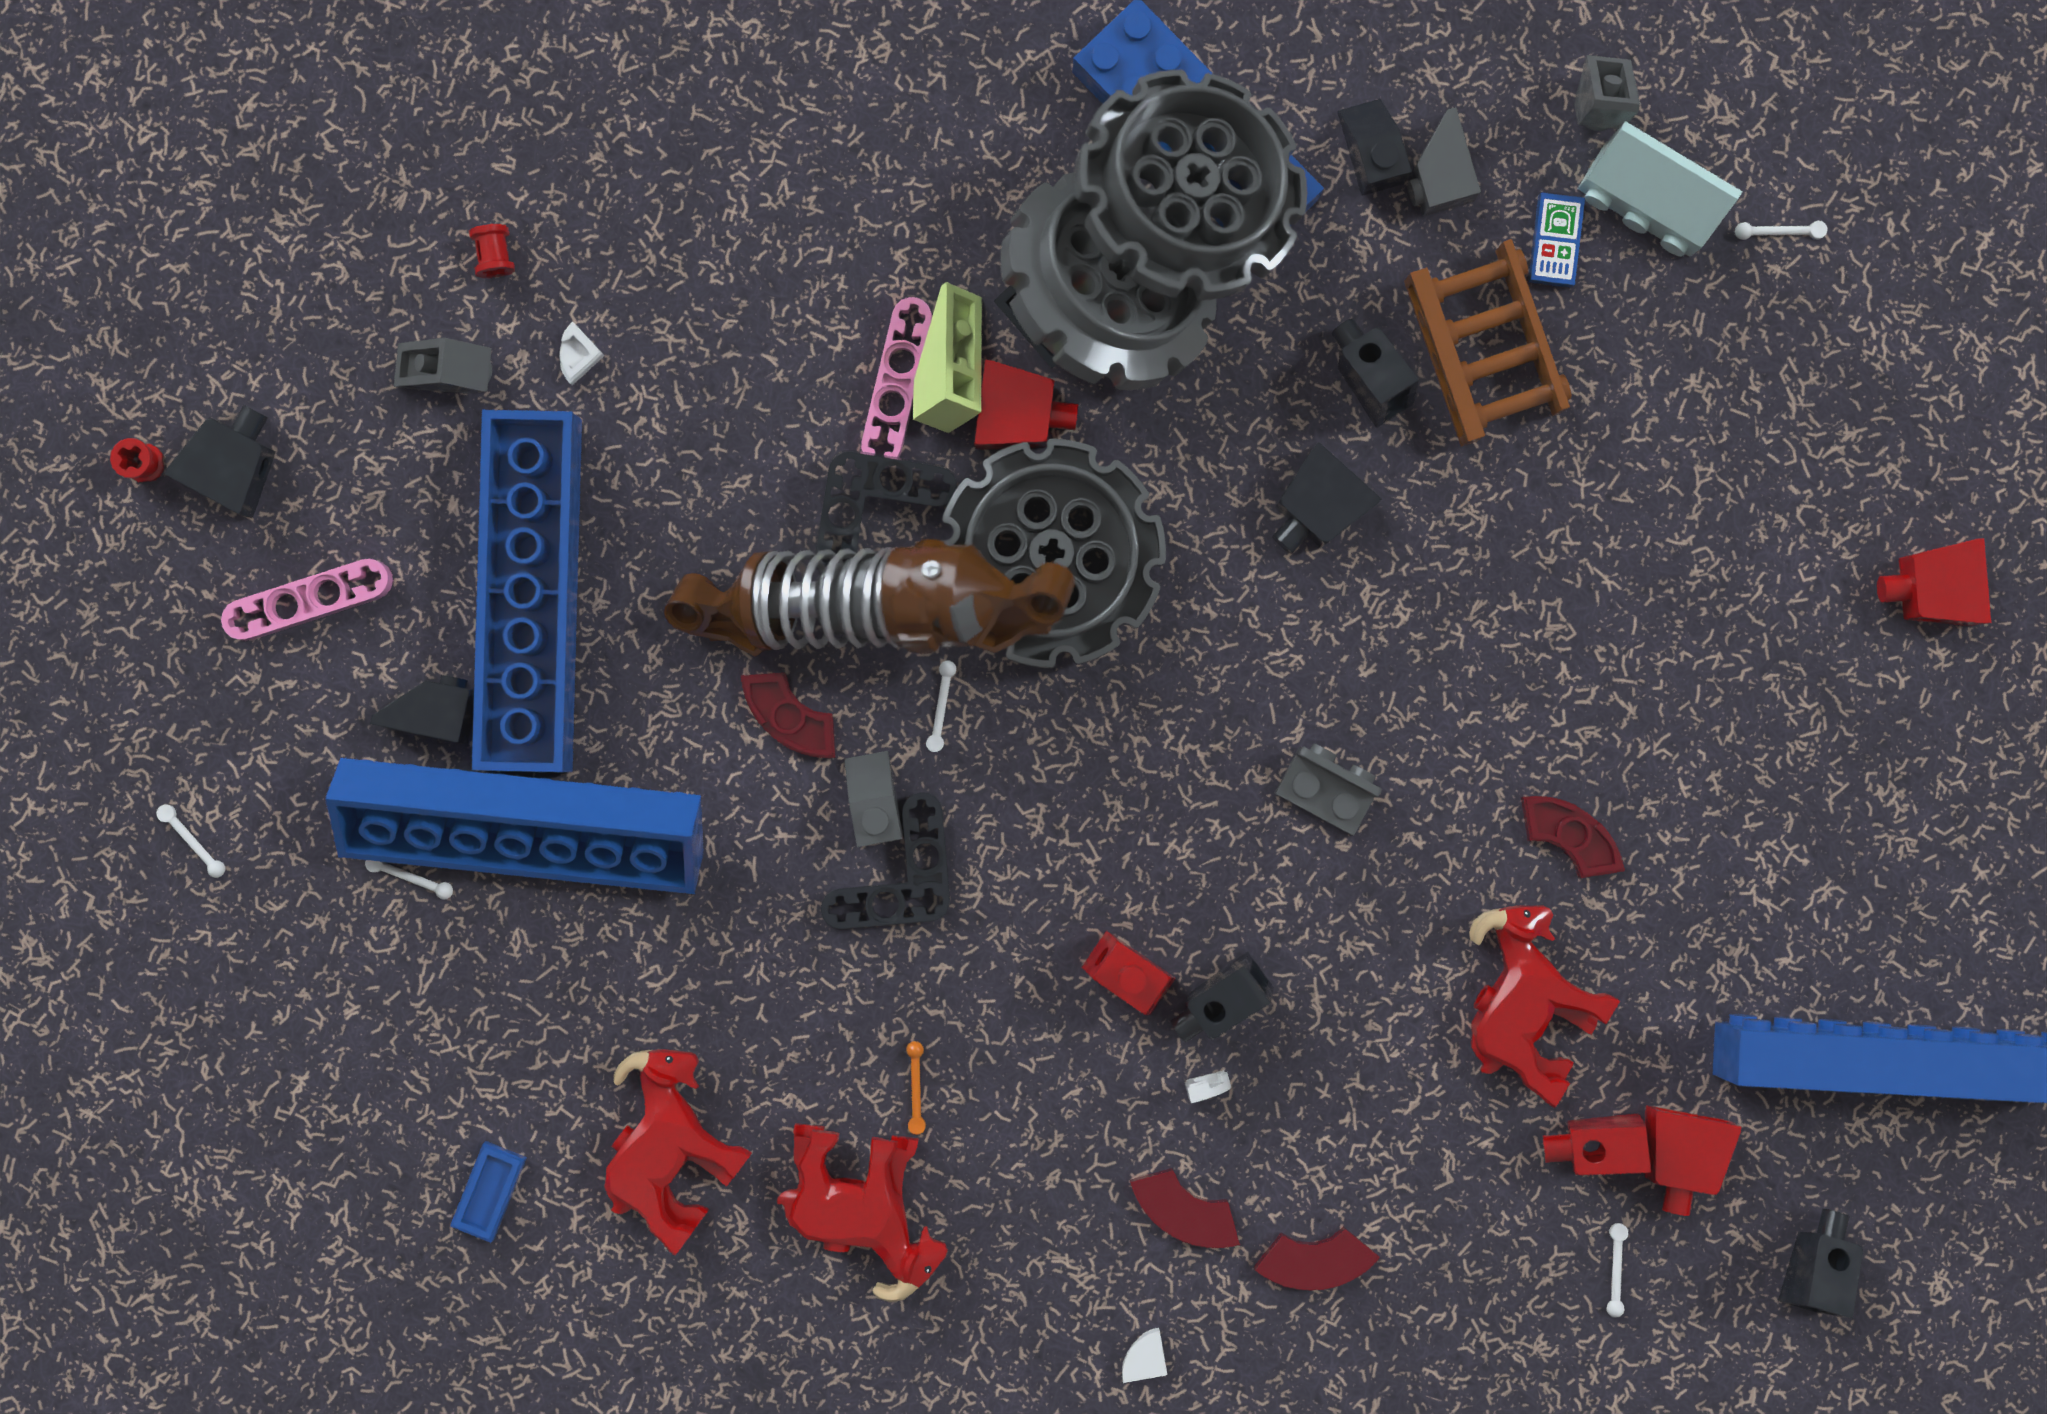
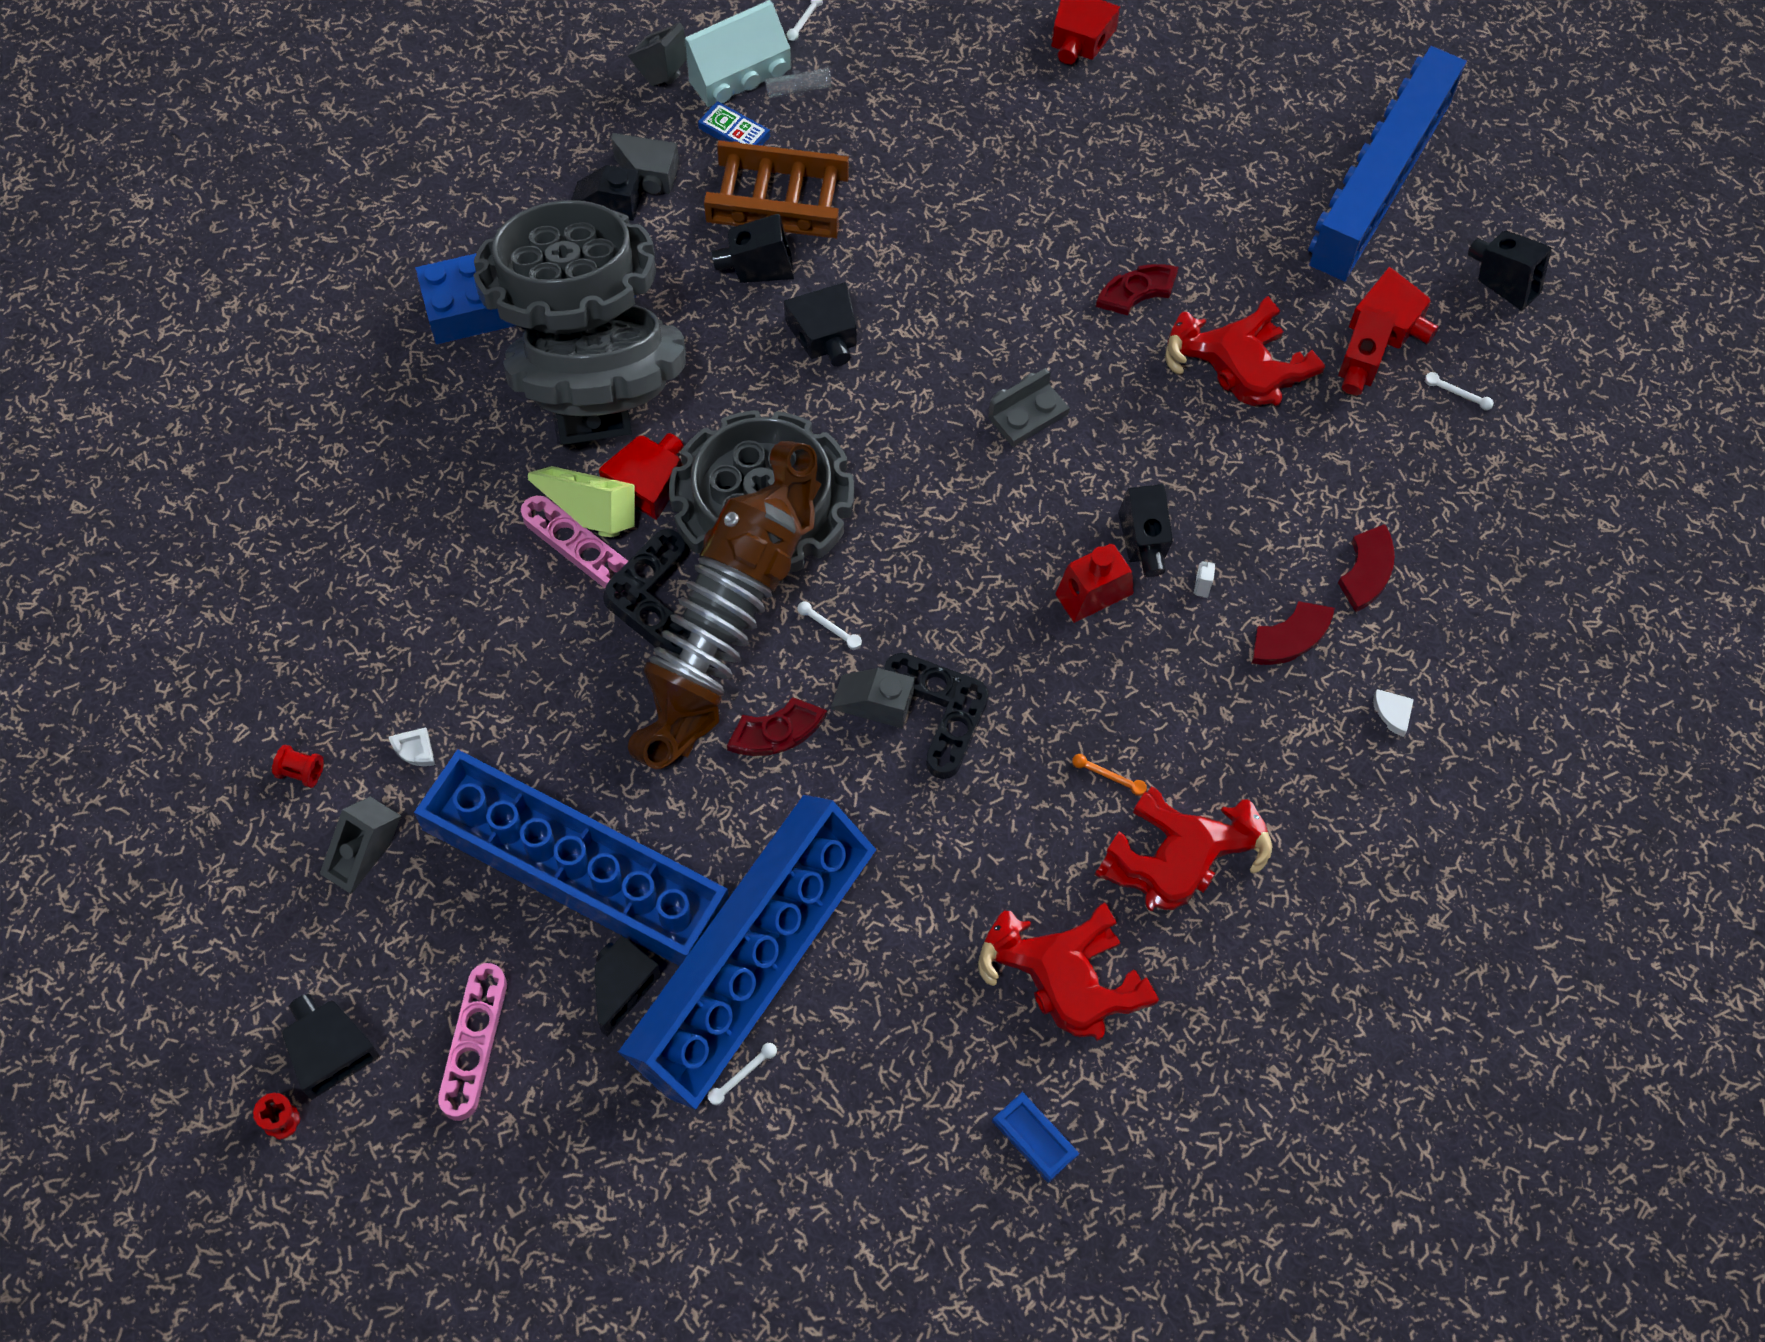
camera: 65 degrees left, 25 degrees down
white hinge [157,805,225,878] -> none
none -> clear pin [765,67,832,100]

